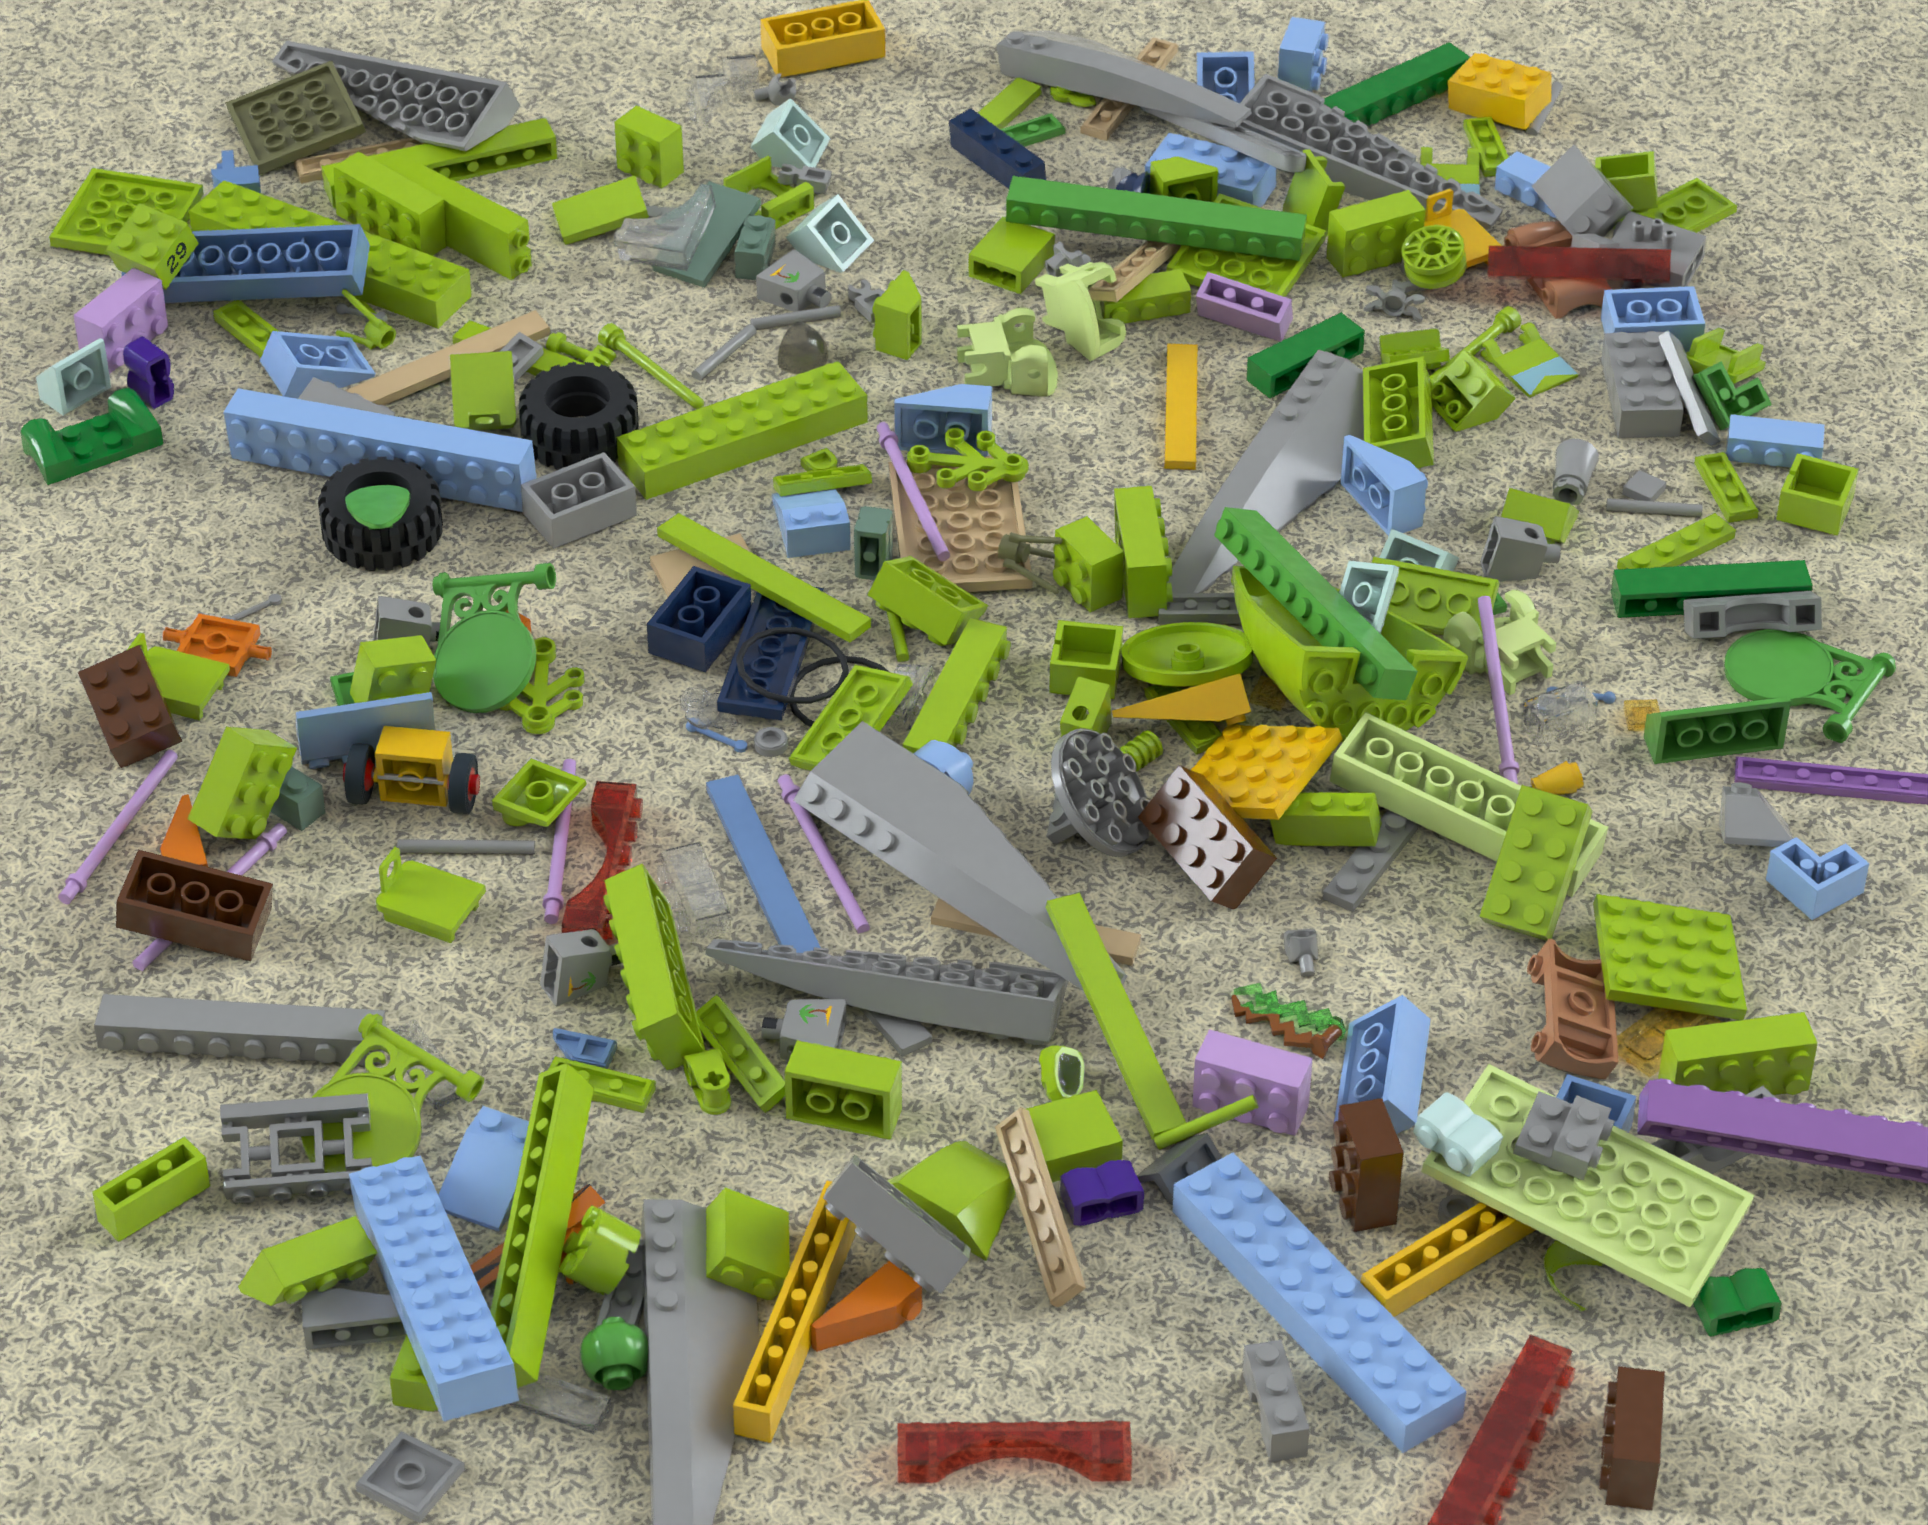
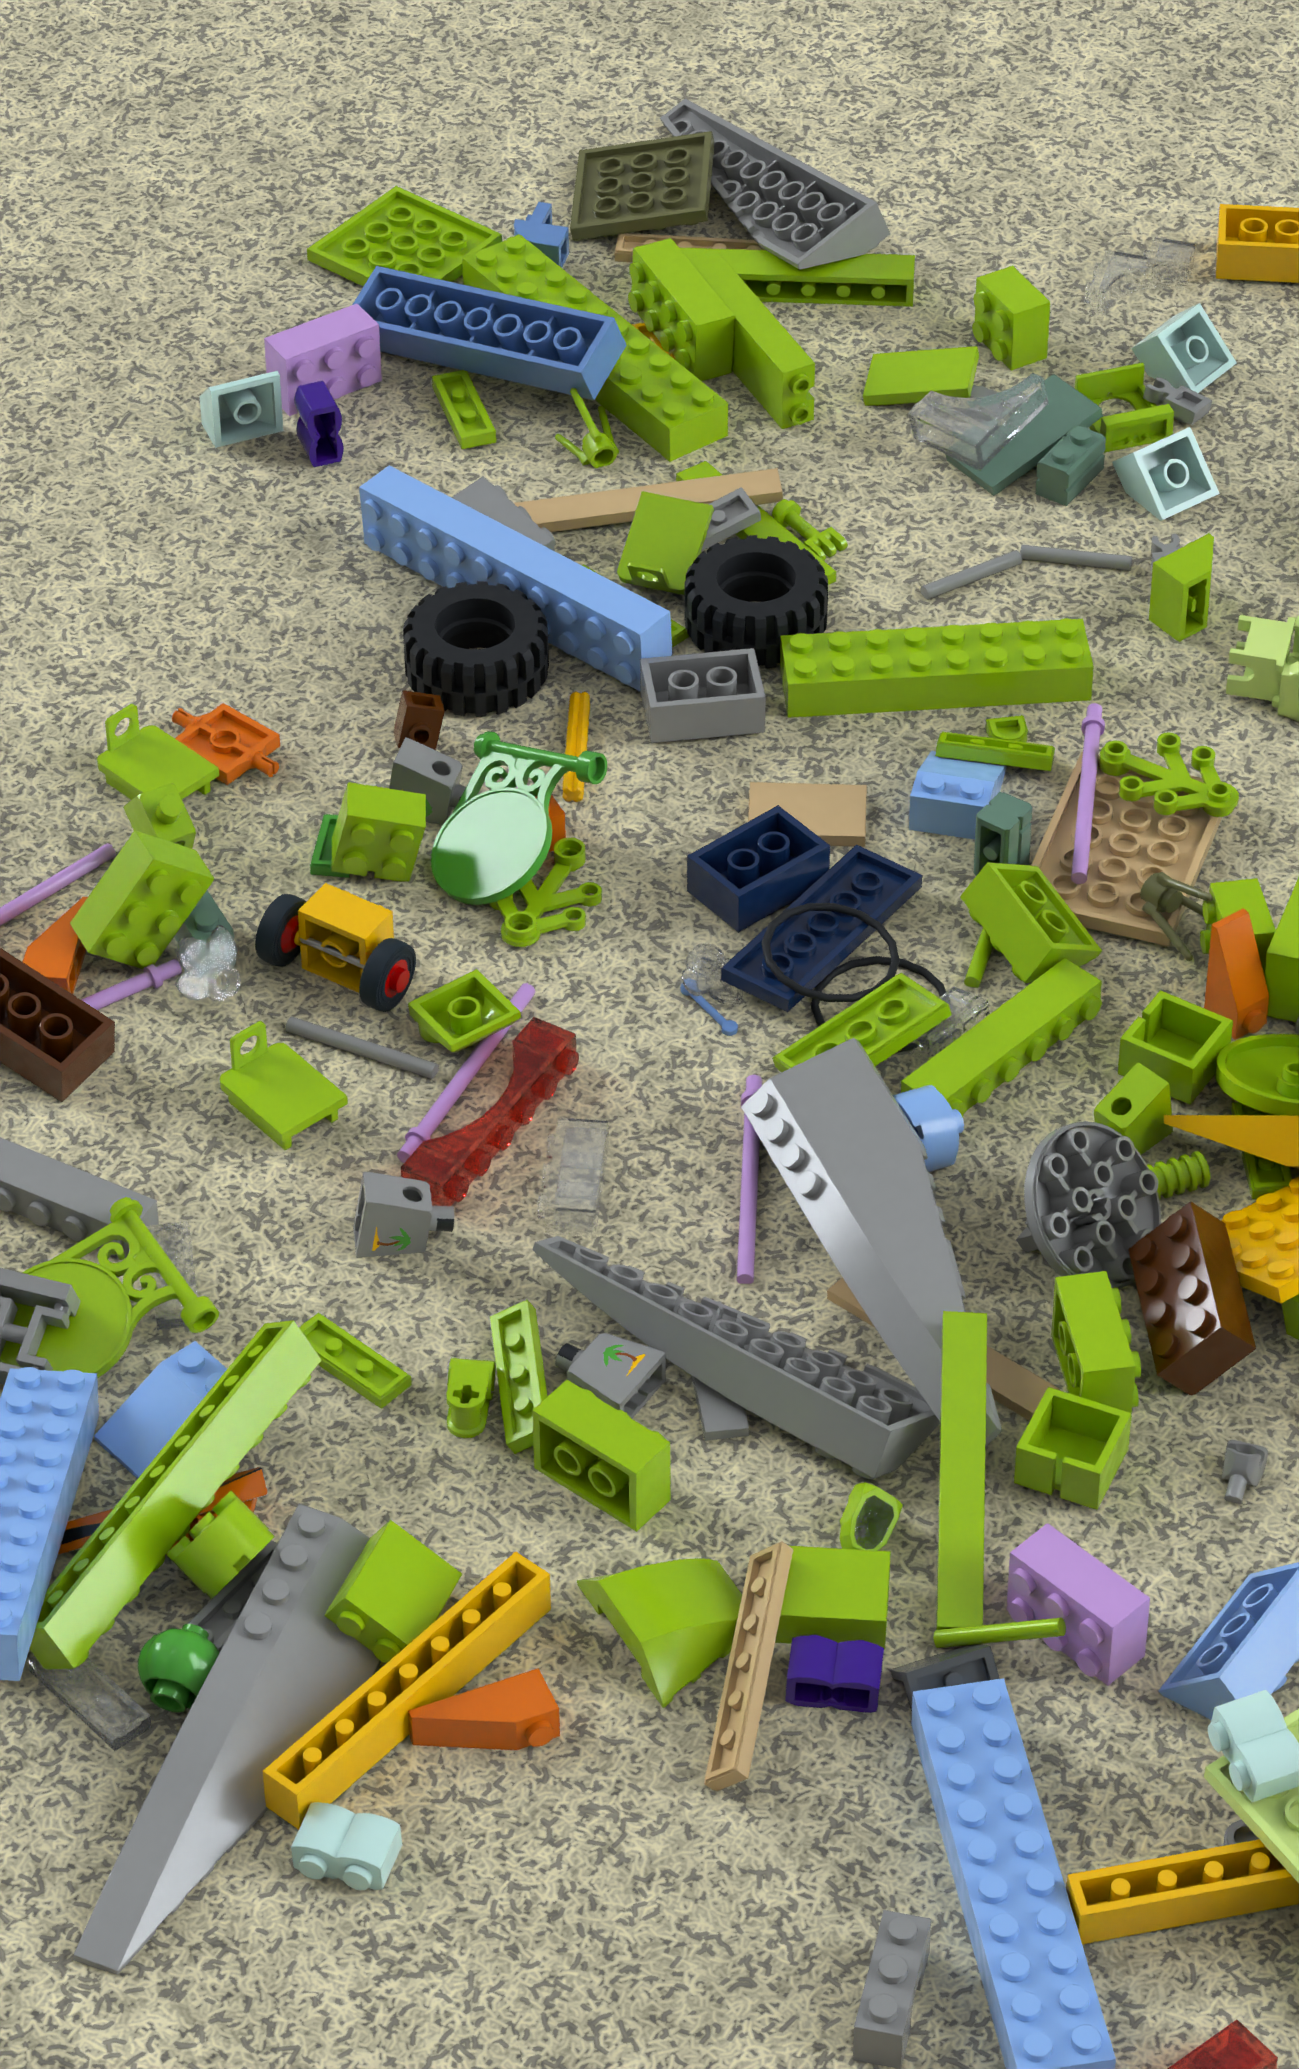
camera: 25 degrees right, 0 degrees up
green piece [20,388,164,485] -> none
reddish brown brick [78,645,183,768] -> none
lime brick [106,203,199,290] -> none
light grey hinge [222,594,282,621] -> none
light blue slope [260,331,376,398] -> none
light blue slope [296,692,435,769] -> none
light grey hinge [336,303,388,322] -> none
bright green shield [345,485,410,530] -> none
medium blue tile [553,1028,617,1069] -> none
lime piece [598,323,704,409] -> none
lime brick [603,864,705,1070] -> none
lime tile [657,513,871,643] -> none
medium blue tile [706,774,821,953] -> none
light grey piece [754,73,796,105] -> none
light grey tile [754,727,788,757] -> none
light grey torso [756,249,831,312] -> none
clear smoke helmet [778,321,828,375] -> none
light grey brick [823,1155,971,1293] -> none
light blue slope [894,384,992,456] -> none
clear red arch [898,1420,1132,1483] -> none
piece [1231,983,1346,1059] -> none
reddish brown brick [1329,1098,1404,1232] -> none
none -> lime torso [123,783,196,849]
none -> clear plate [175,925,241,1001]
none -> light aqua brick [291,1802,402,1890]
none -> reddish brown brick [393,690,445,750]
none -> yellow axle [562,691,590,802]
none -> lime piece [1014,1387,1132,1510]
none -> lime brick [1051,1271,1141,1417]
none -> orange slope [1204,908,1269,1040]

